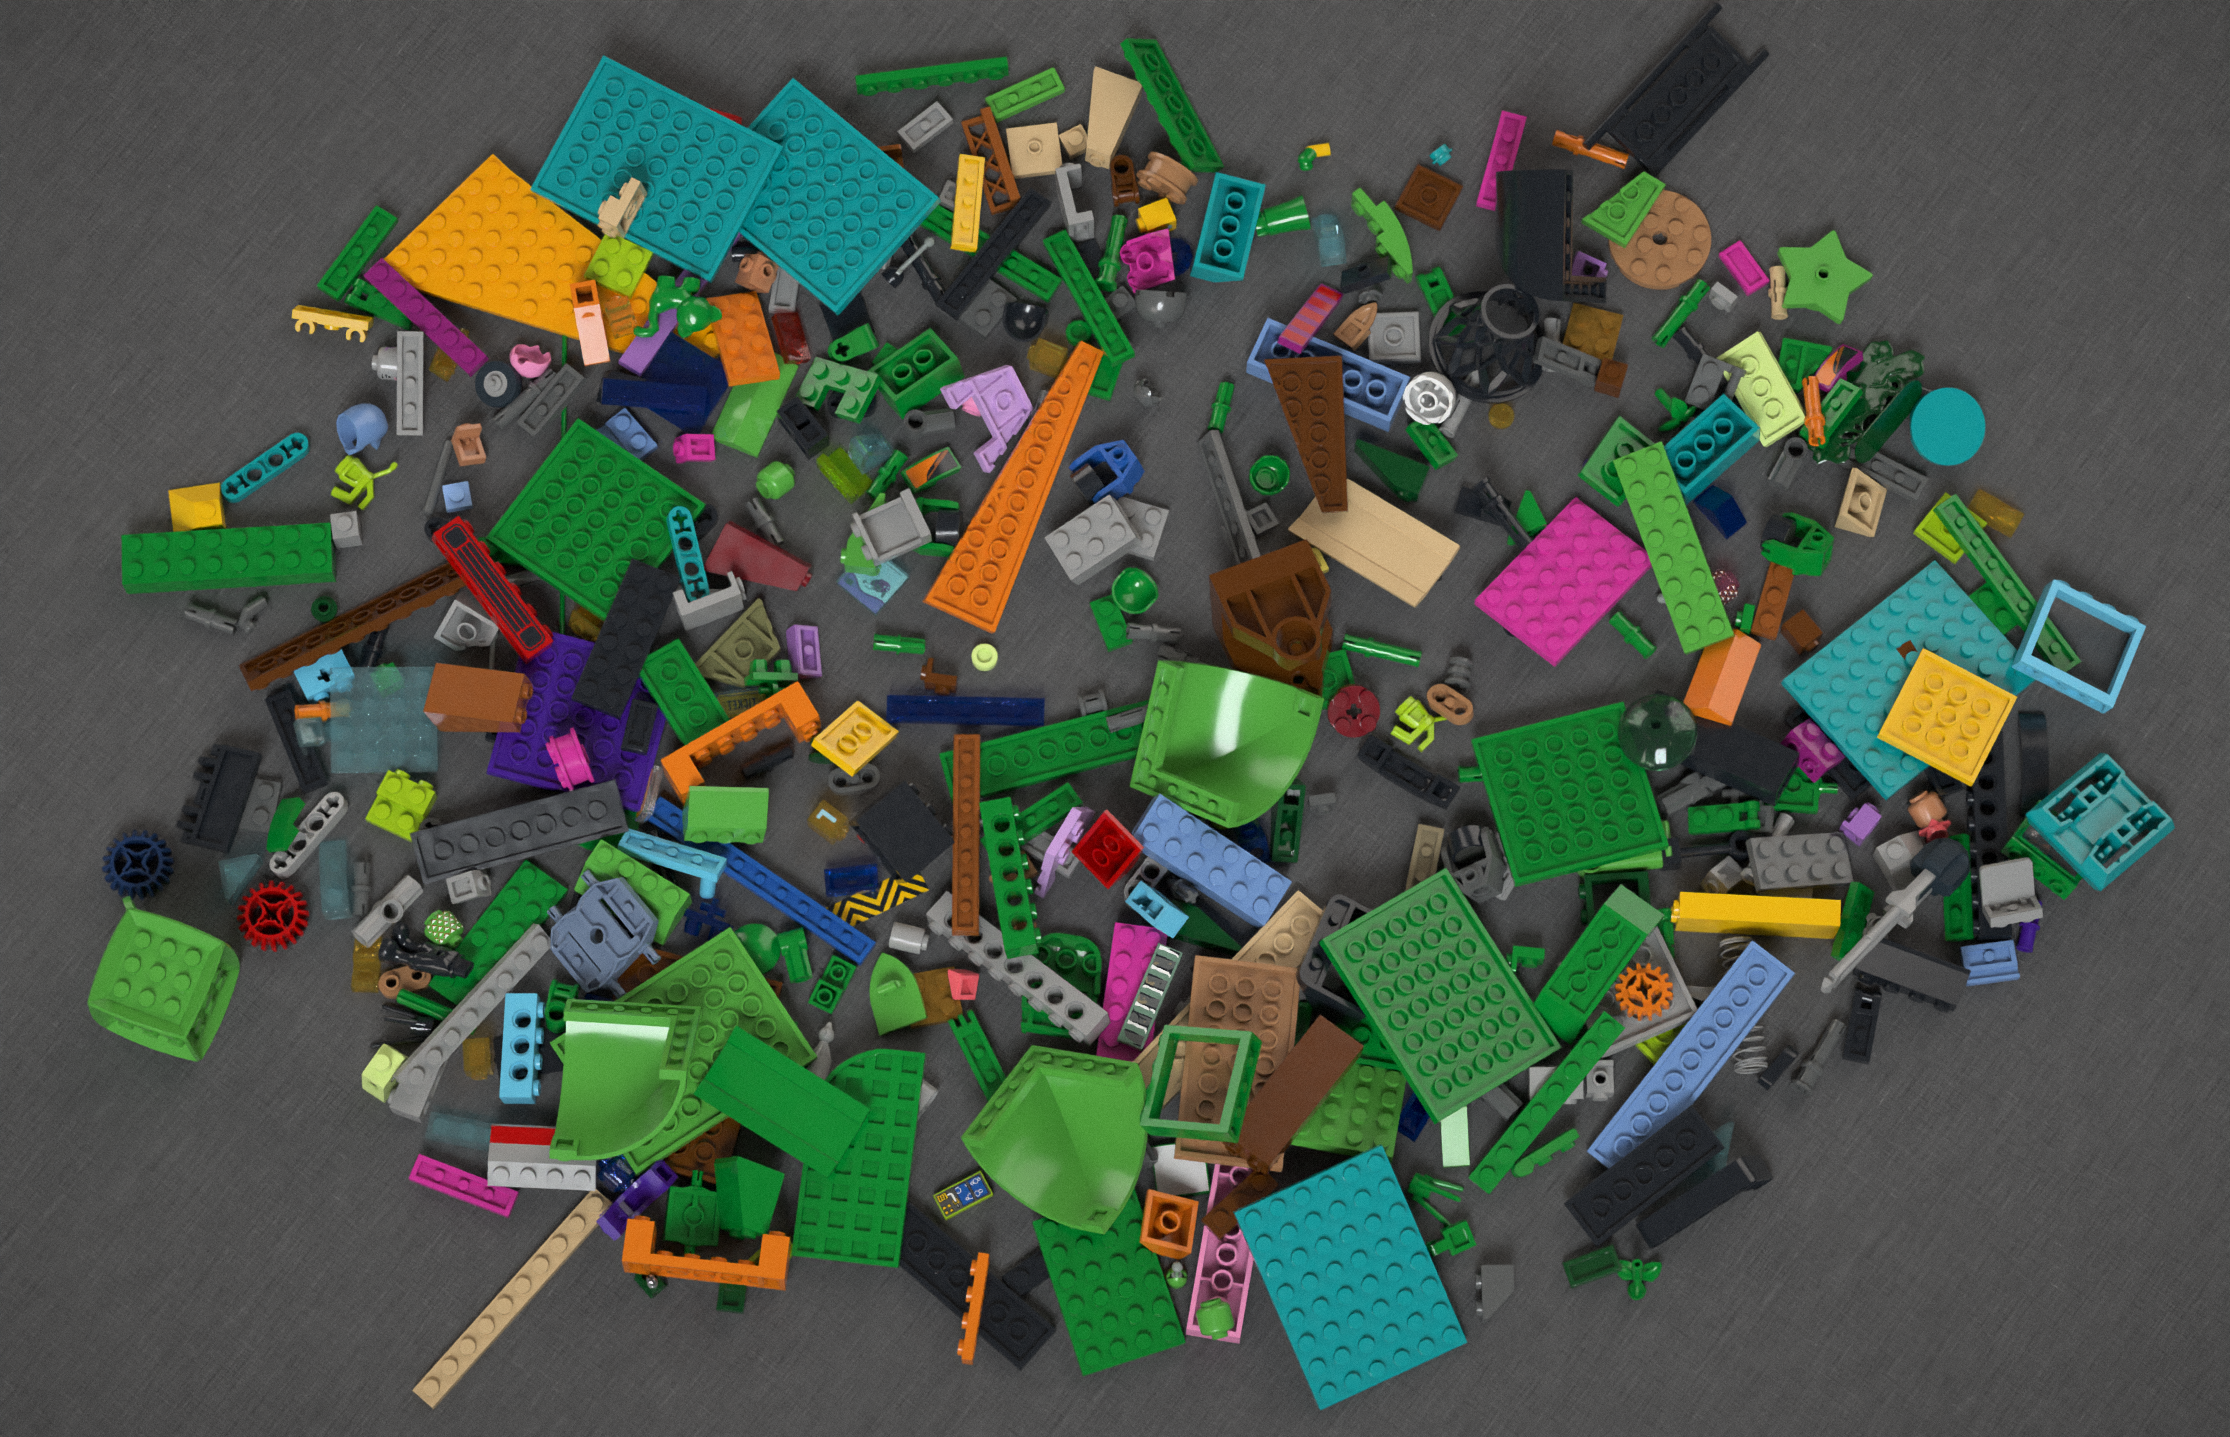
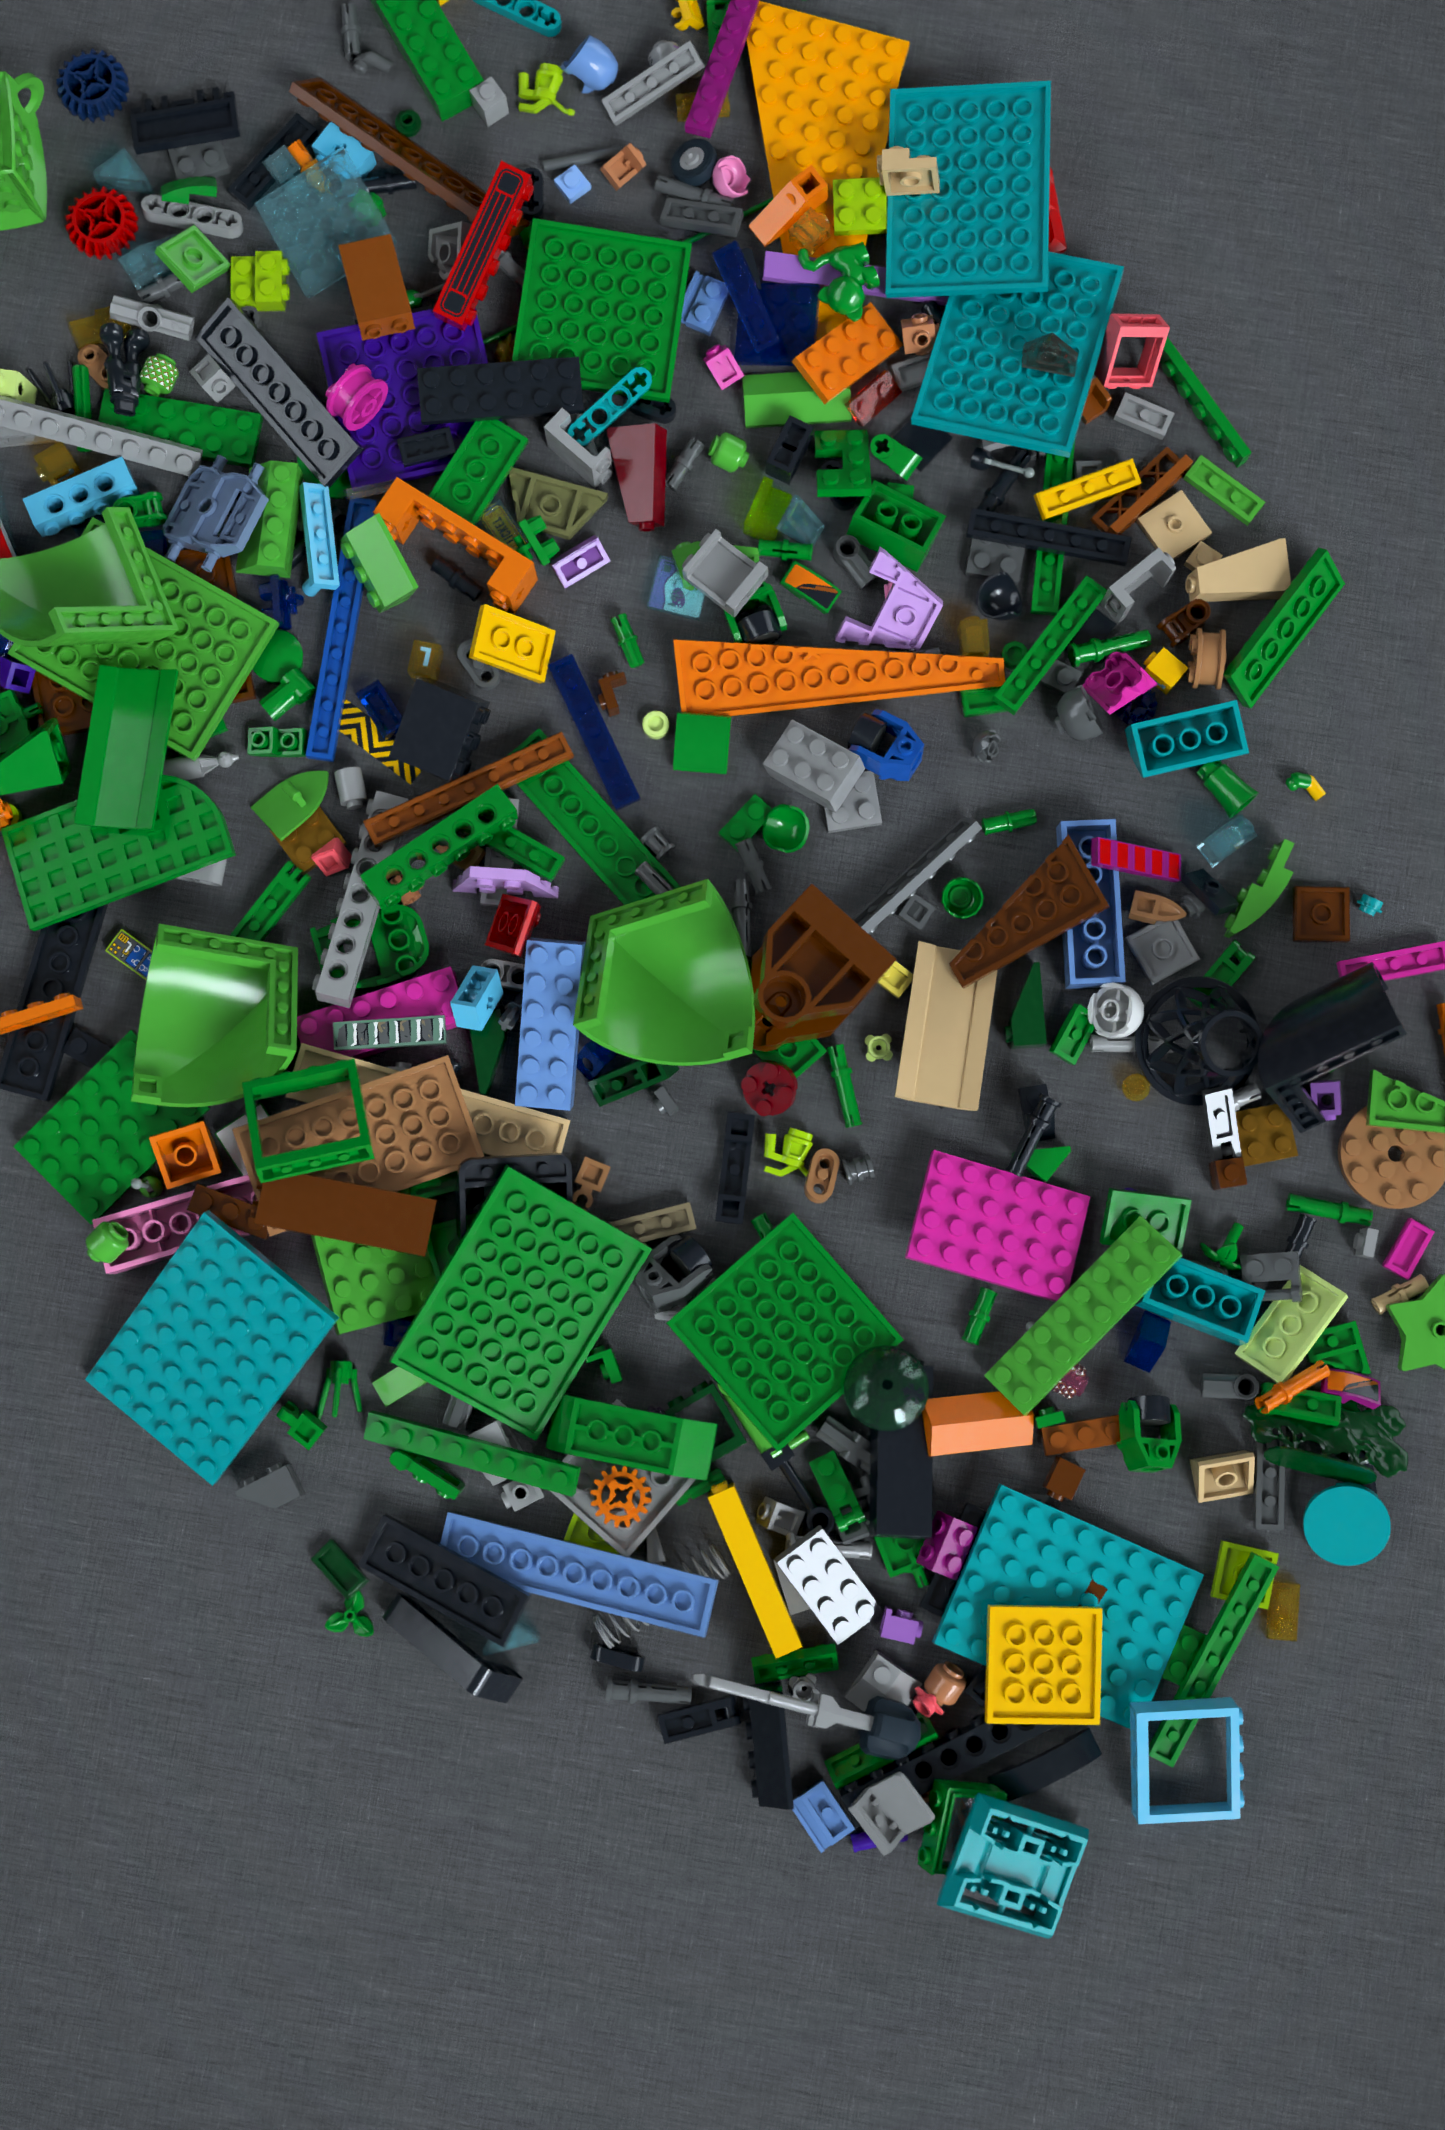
camera: 65 degrees right, 10 degrees up
none -> bright green plate [155,224,231,293]
none -> medium nougat plate [573,1157,611,1209]
none -> green slope [673,712,731,774]
none -> yellowish green plate [865,1034,893,1062]
none -> clear smoke plate [1022,332,1078,377]
none -> coral window [1094,314,1170,389]

